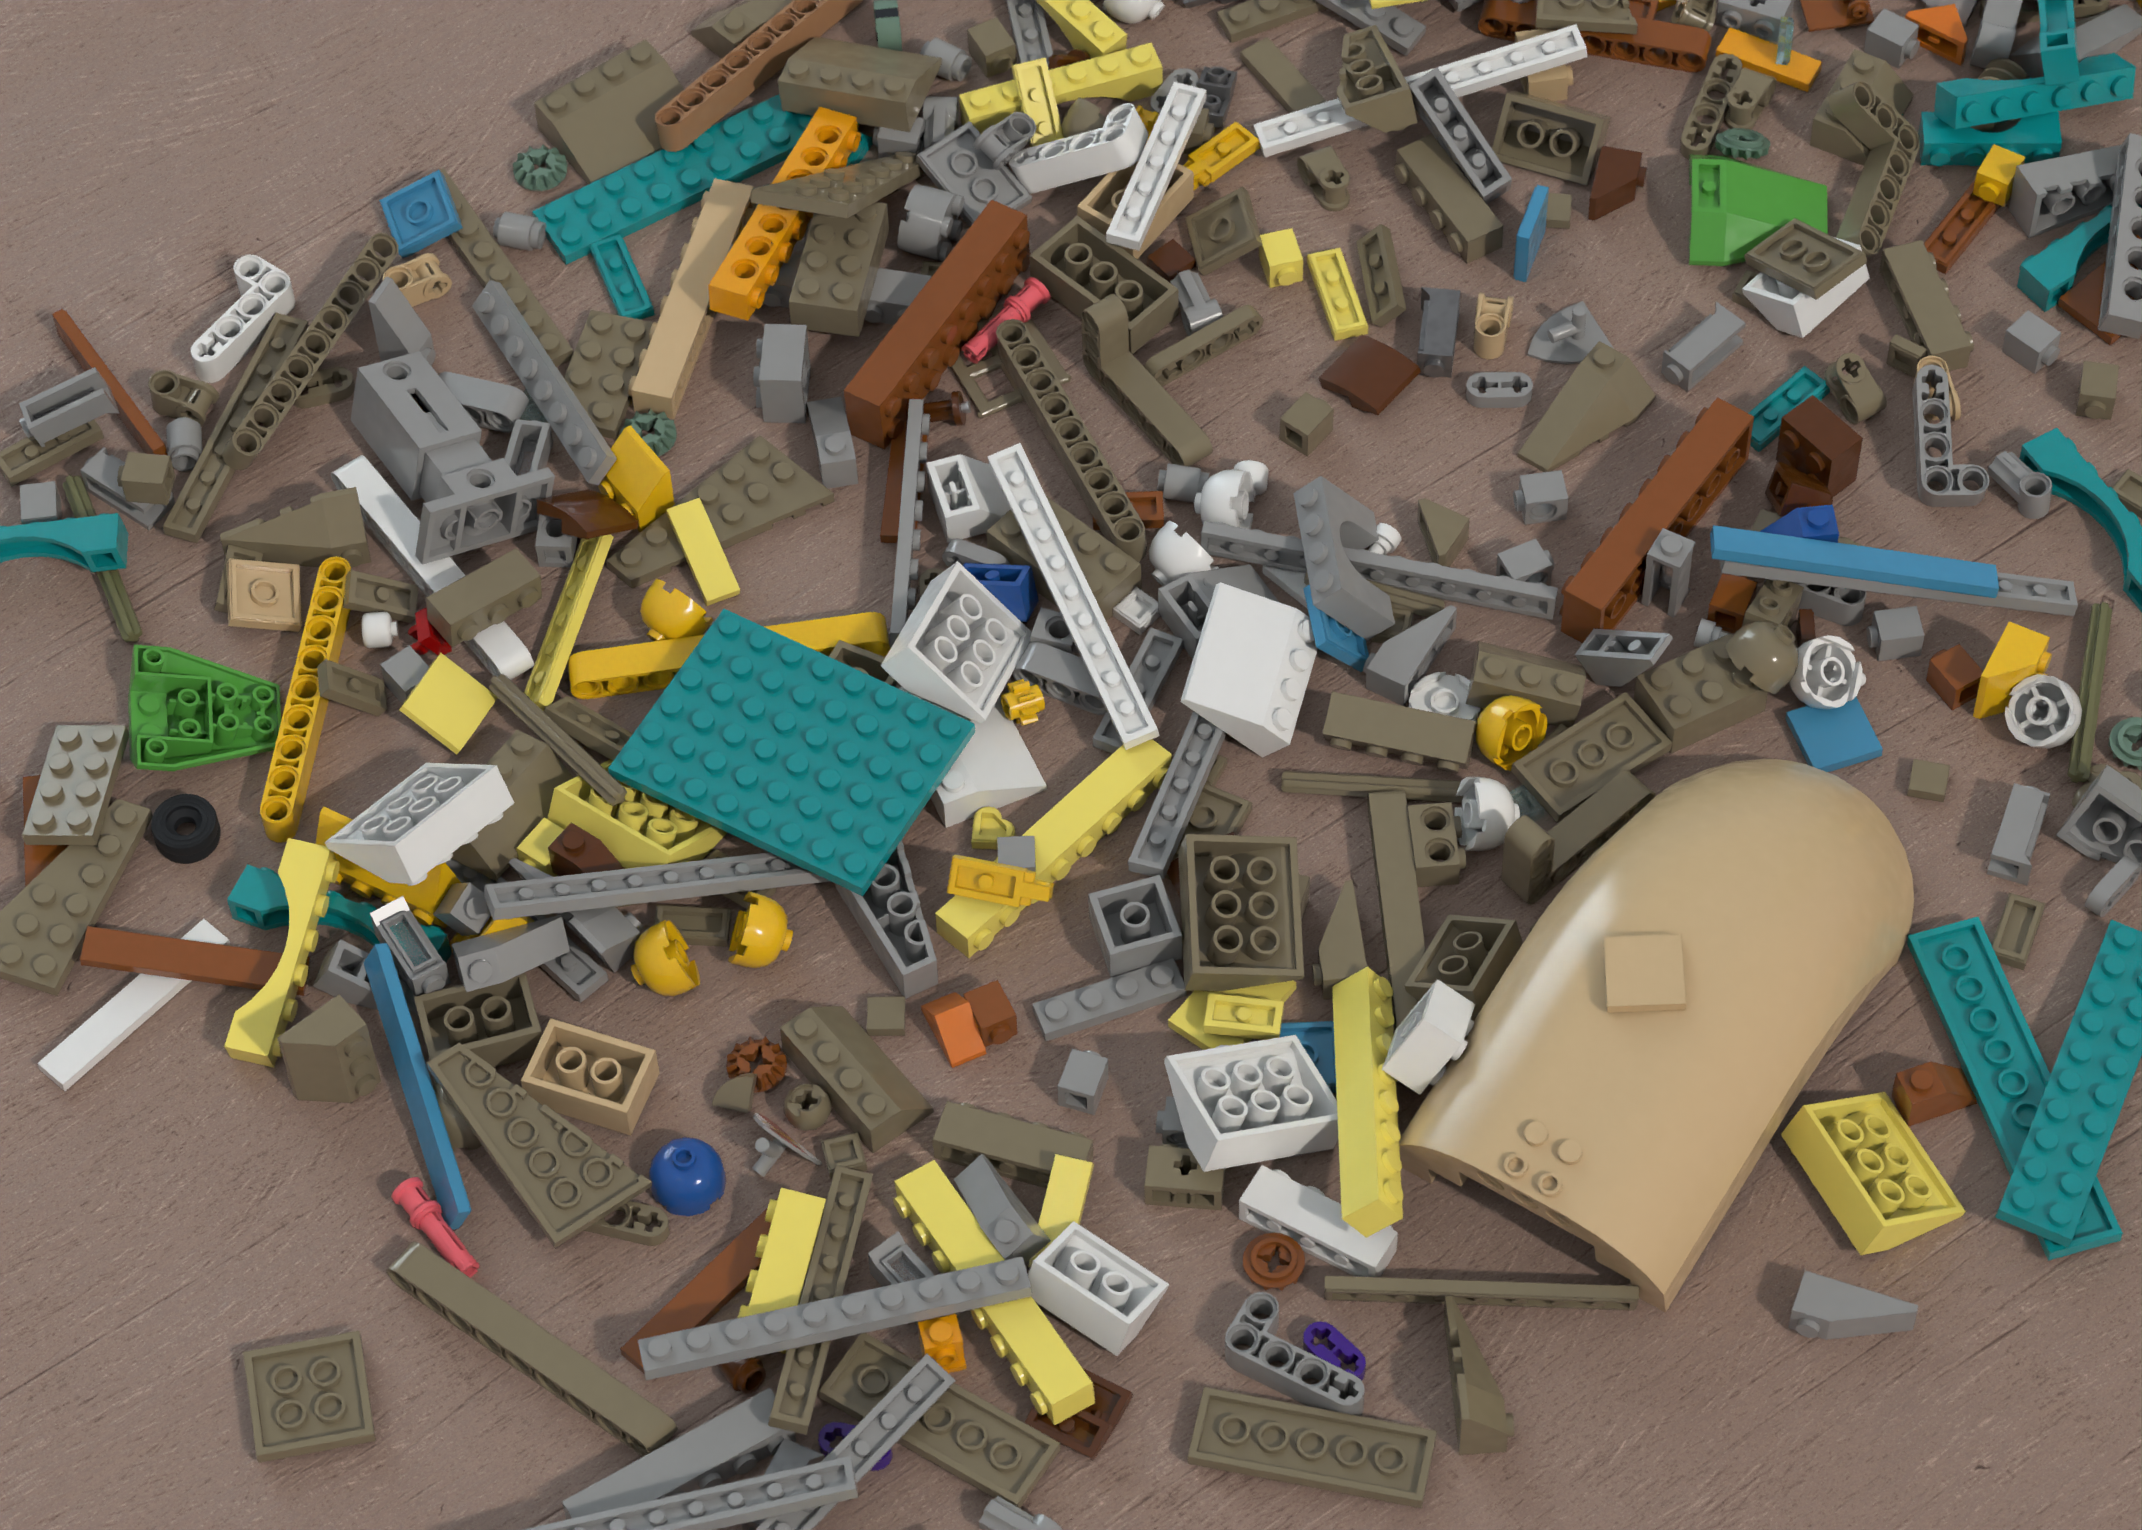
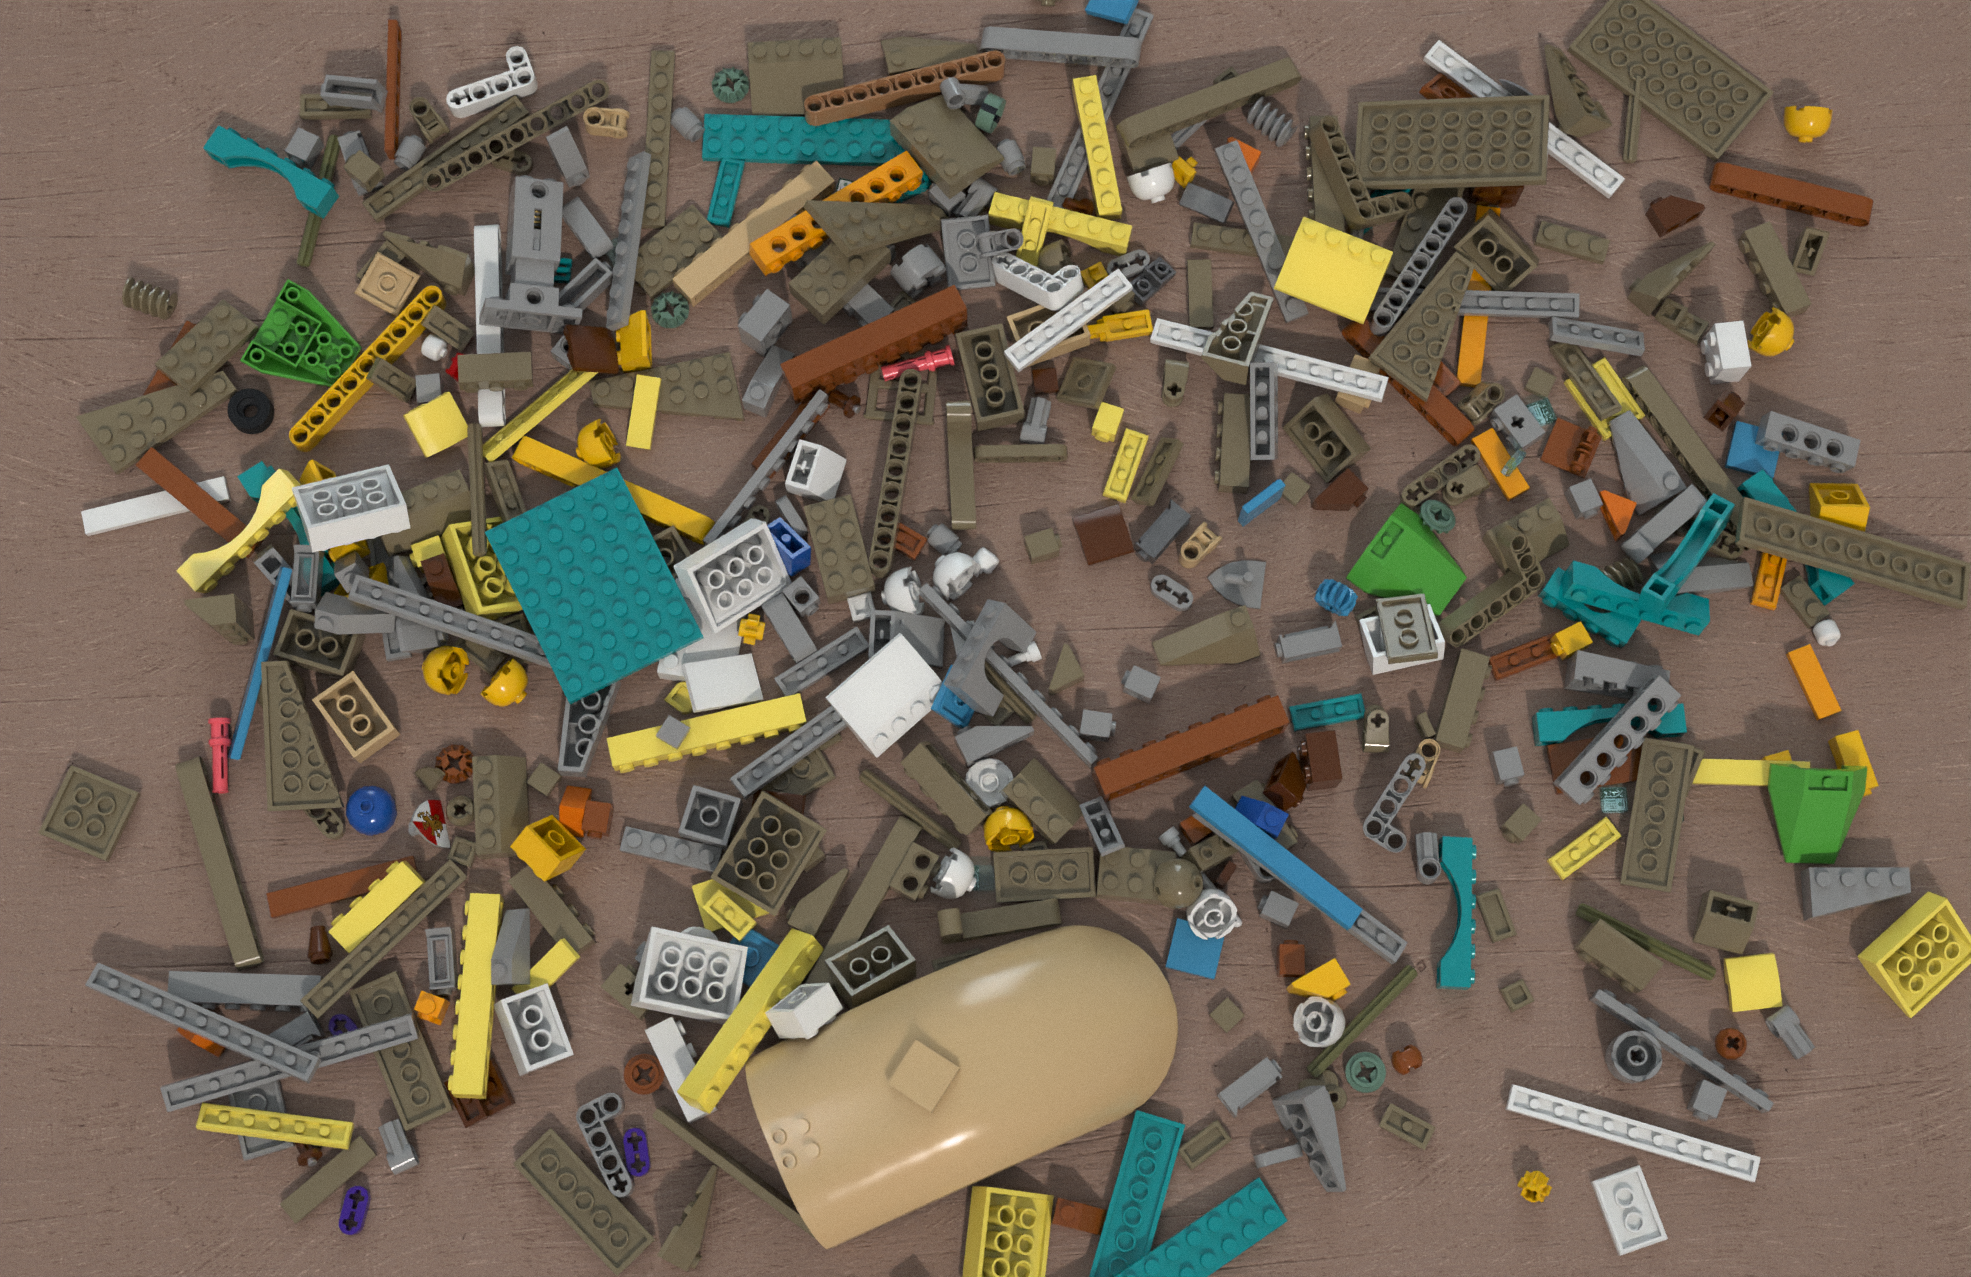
camera: 30 degrees right, 20 degrees up
dark azure tile [379,170,463,259] -> none
light grey plate [638,1256,1032,1380] -> none
yellow hinge [947,854,1054,907] -> none
white plate [987,443,1159,750] -> none
light grey brick [1057,1049,1109,1115] -> none
light grey window [1642,528,1696,618] -> none
none -> yellow brick [510,815,586,882]
none -> white tile [682,653,764,713]
none -> light grey piece [939,77,988,109]
none -> dark azure gear [1314,579,1358,616]

